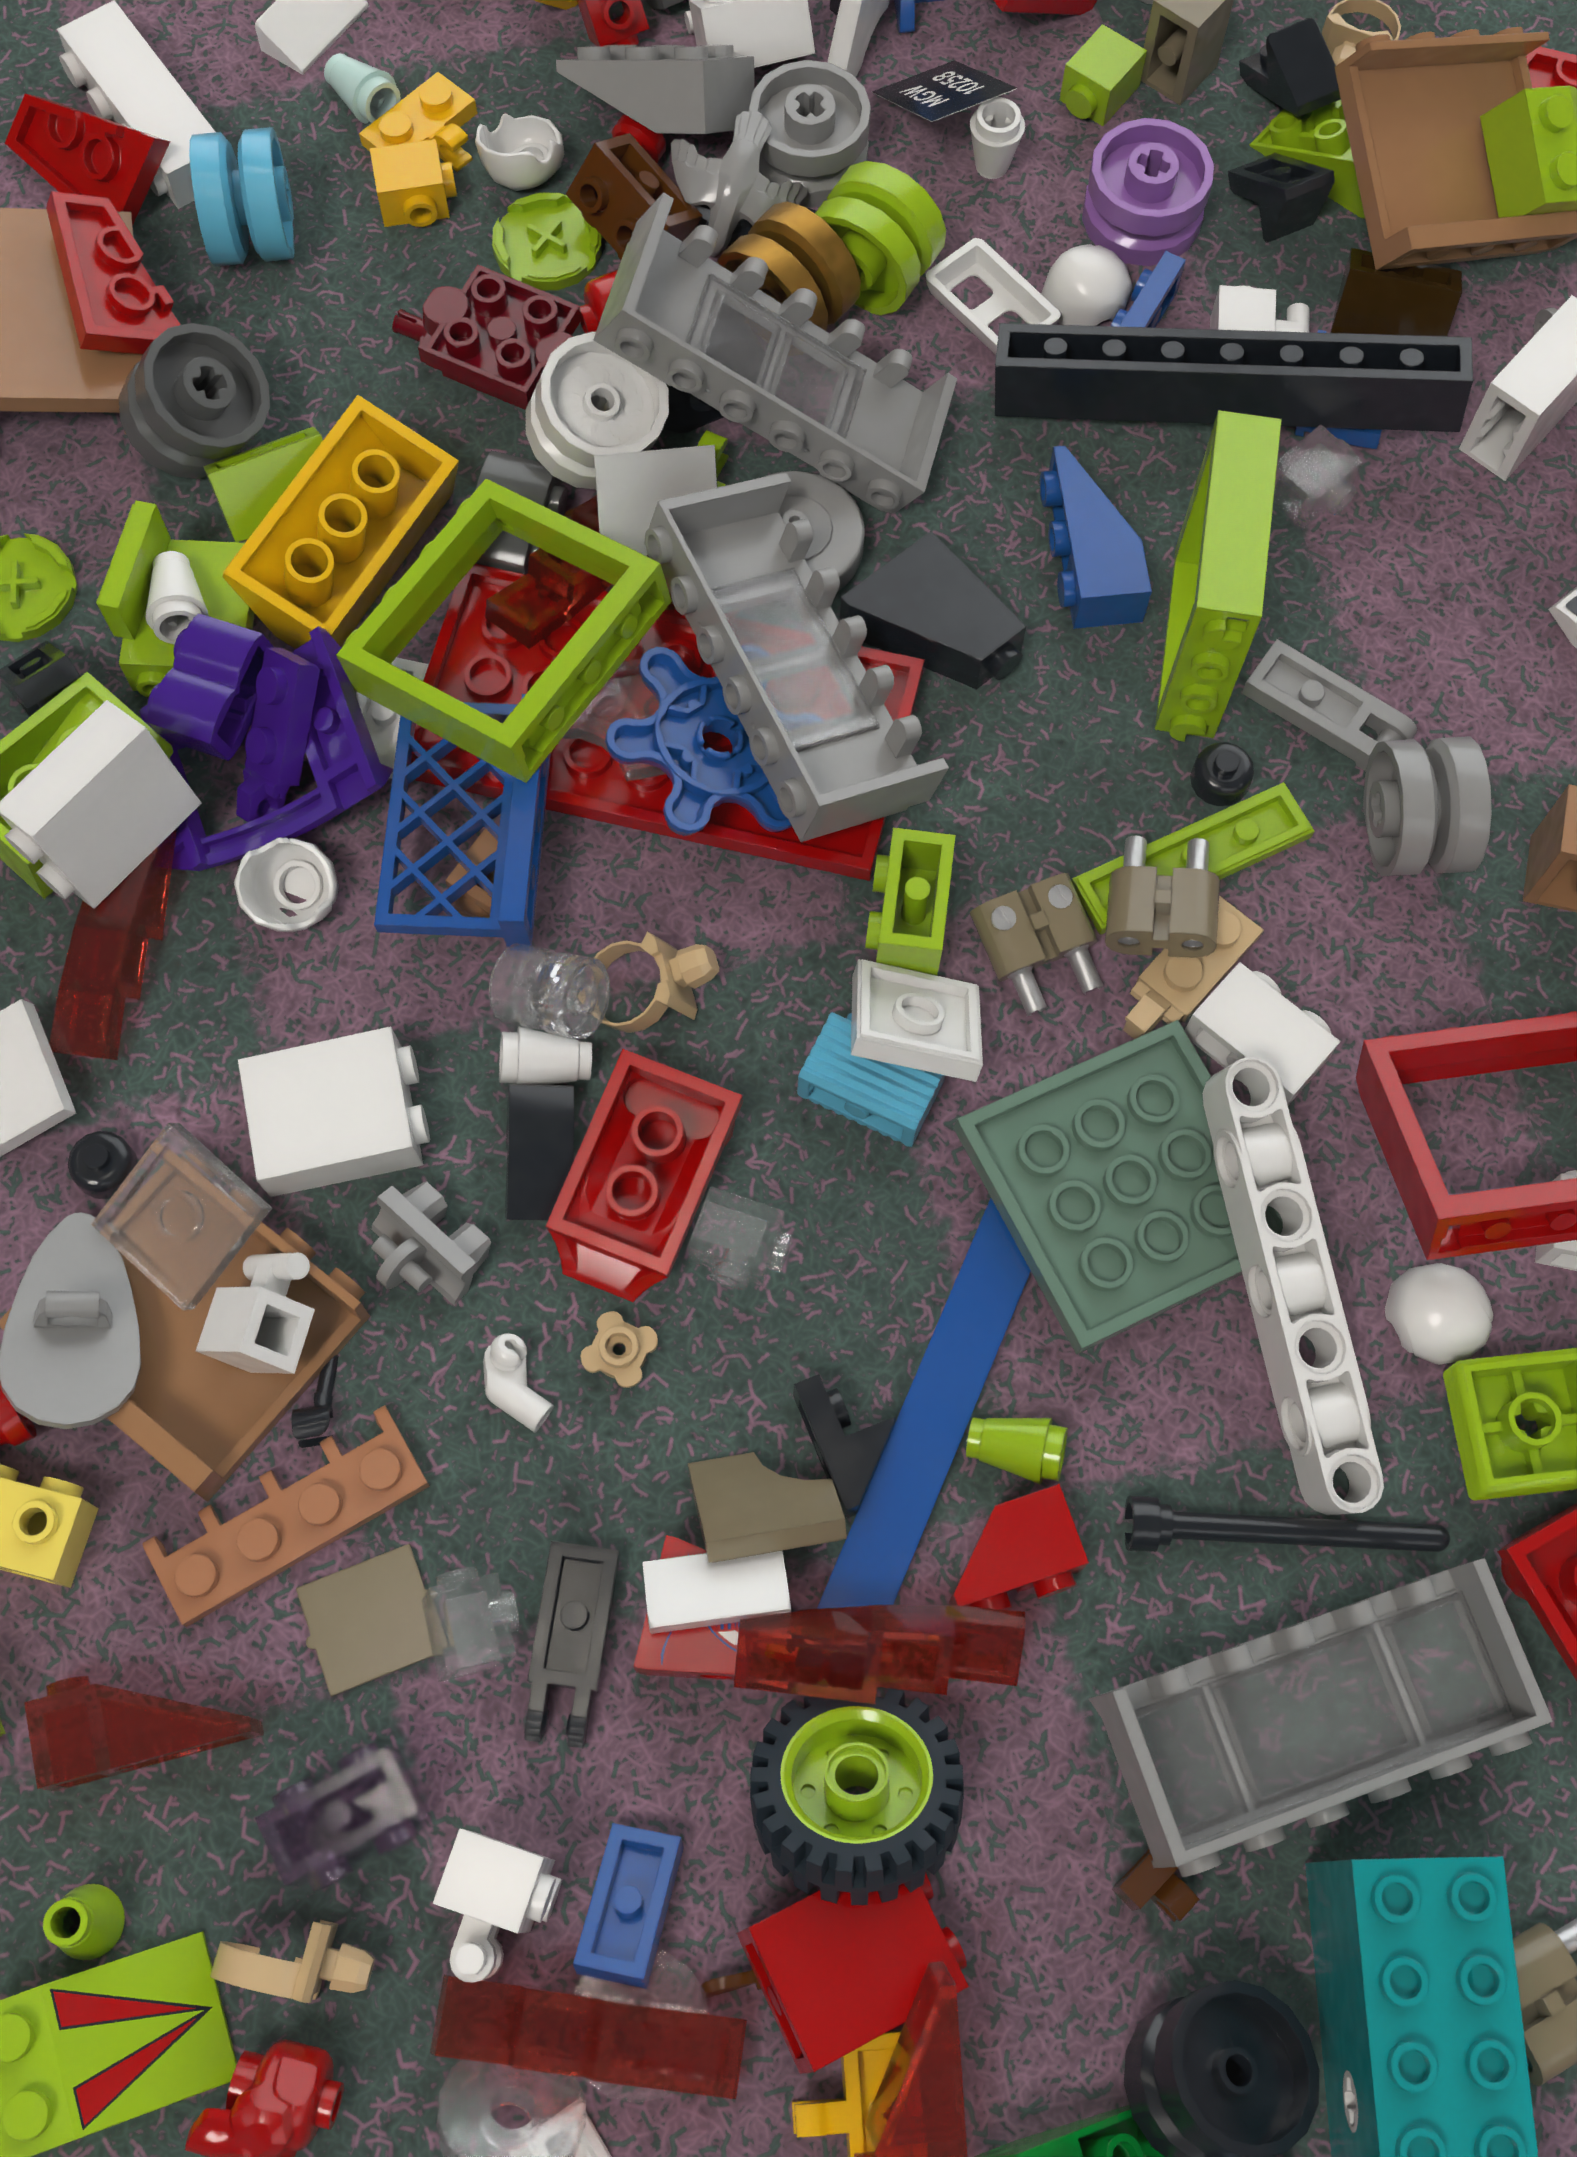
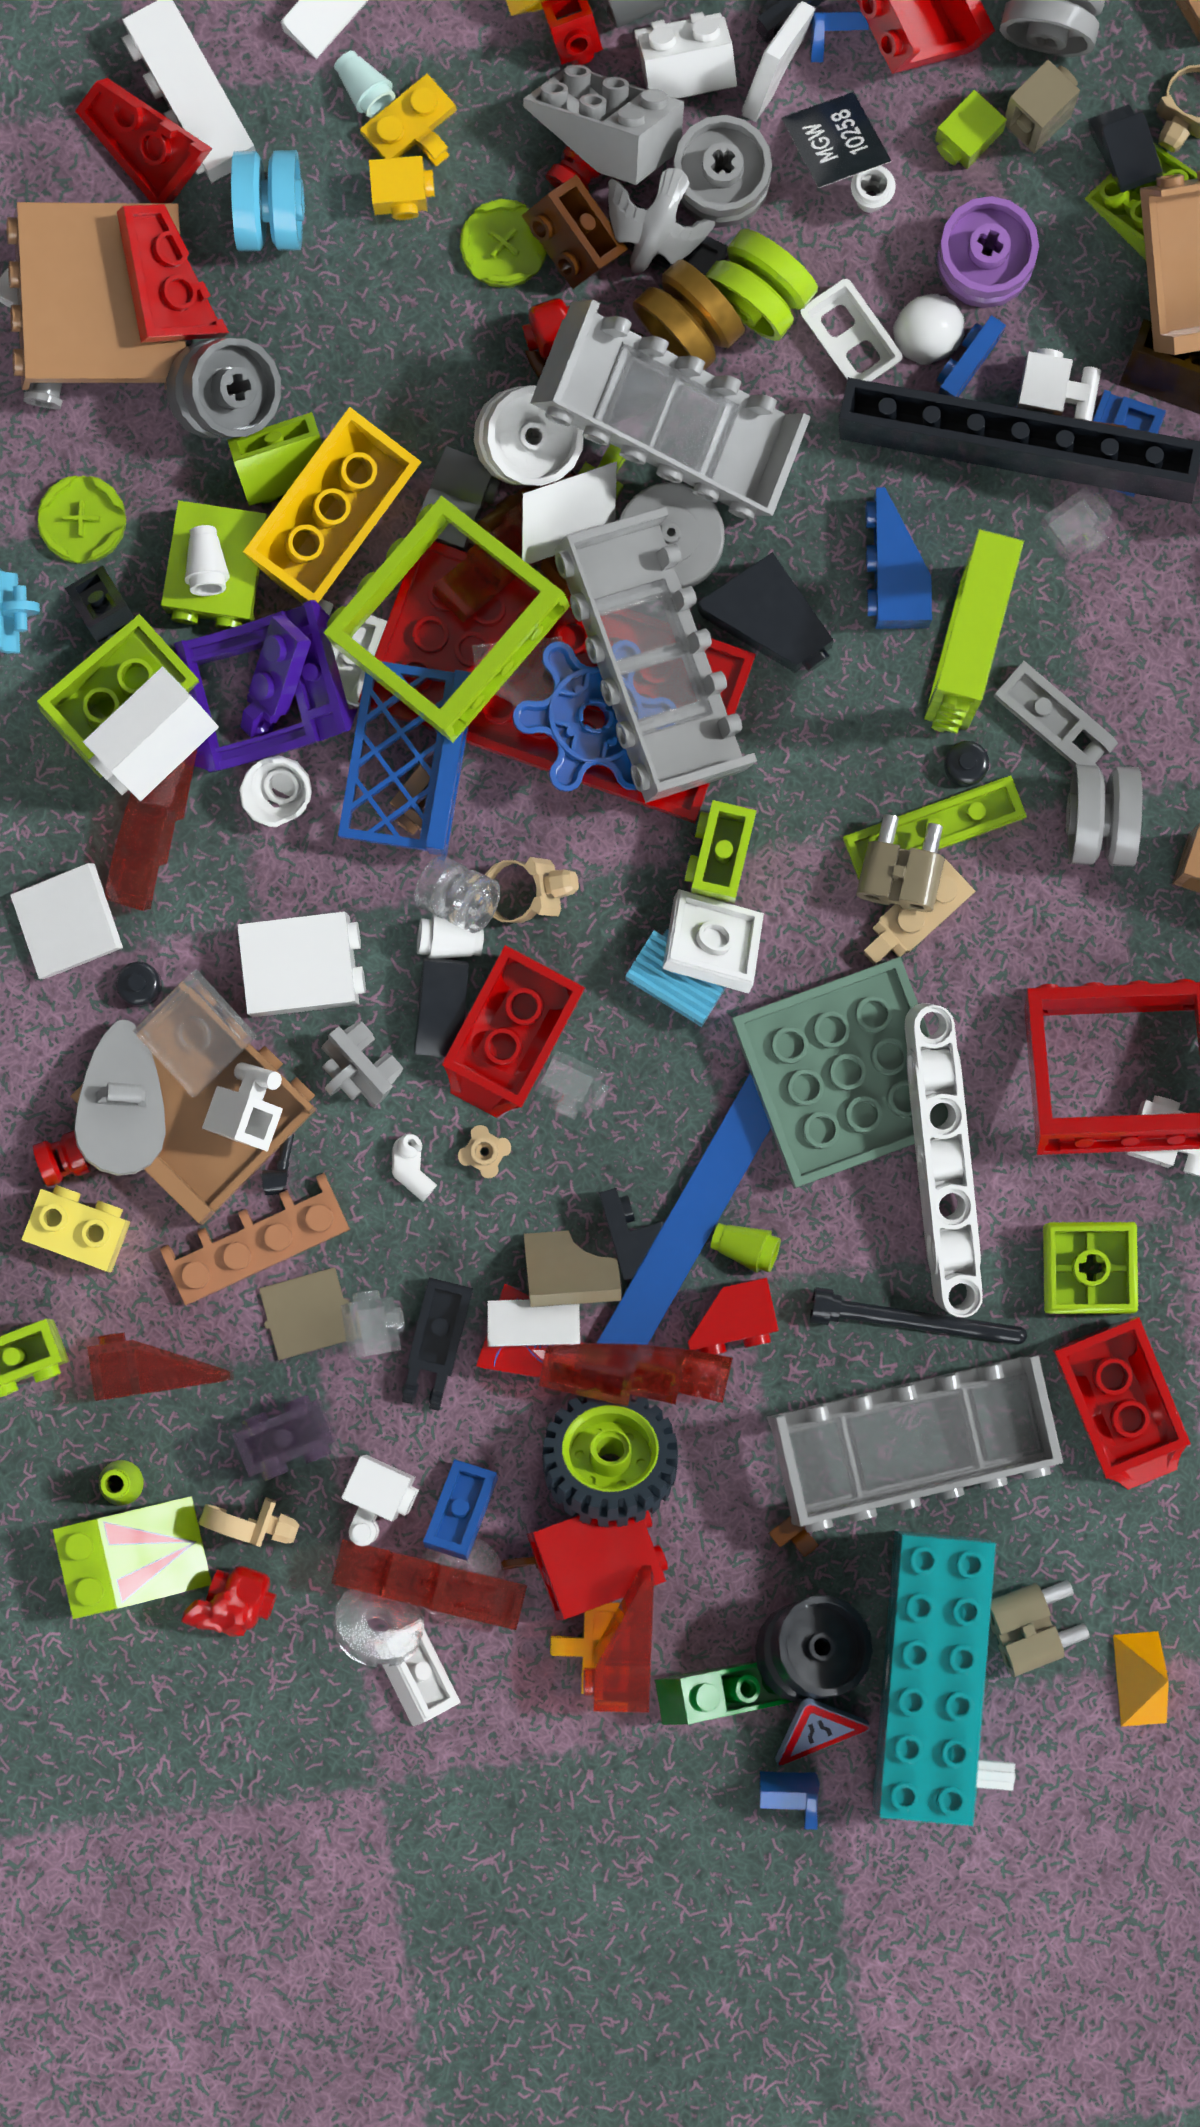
camera: 15 degrees right, 15 degrees up
lime tile [96,500,171,640] -> none
dark purple brick [147,613,275,761] -> none
dark red piece [392,264,581,410] -> none
white hair [475,114,565,191] -> none
dark tan piece [970,873,1104,1016] -> none
white brick [1184,962,1341,1106] -> none
black slope [1228,153,1335,243] -> none
white hair [1385,1263,1493,1365] -> none

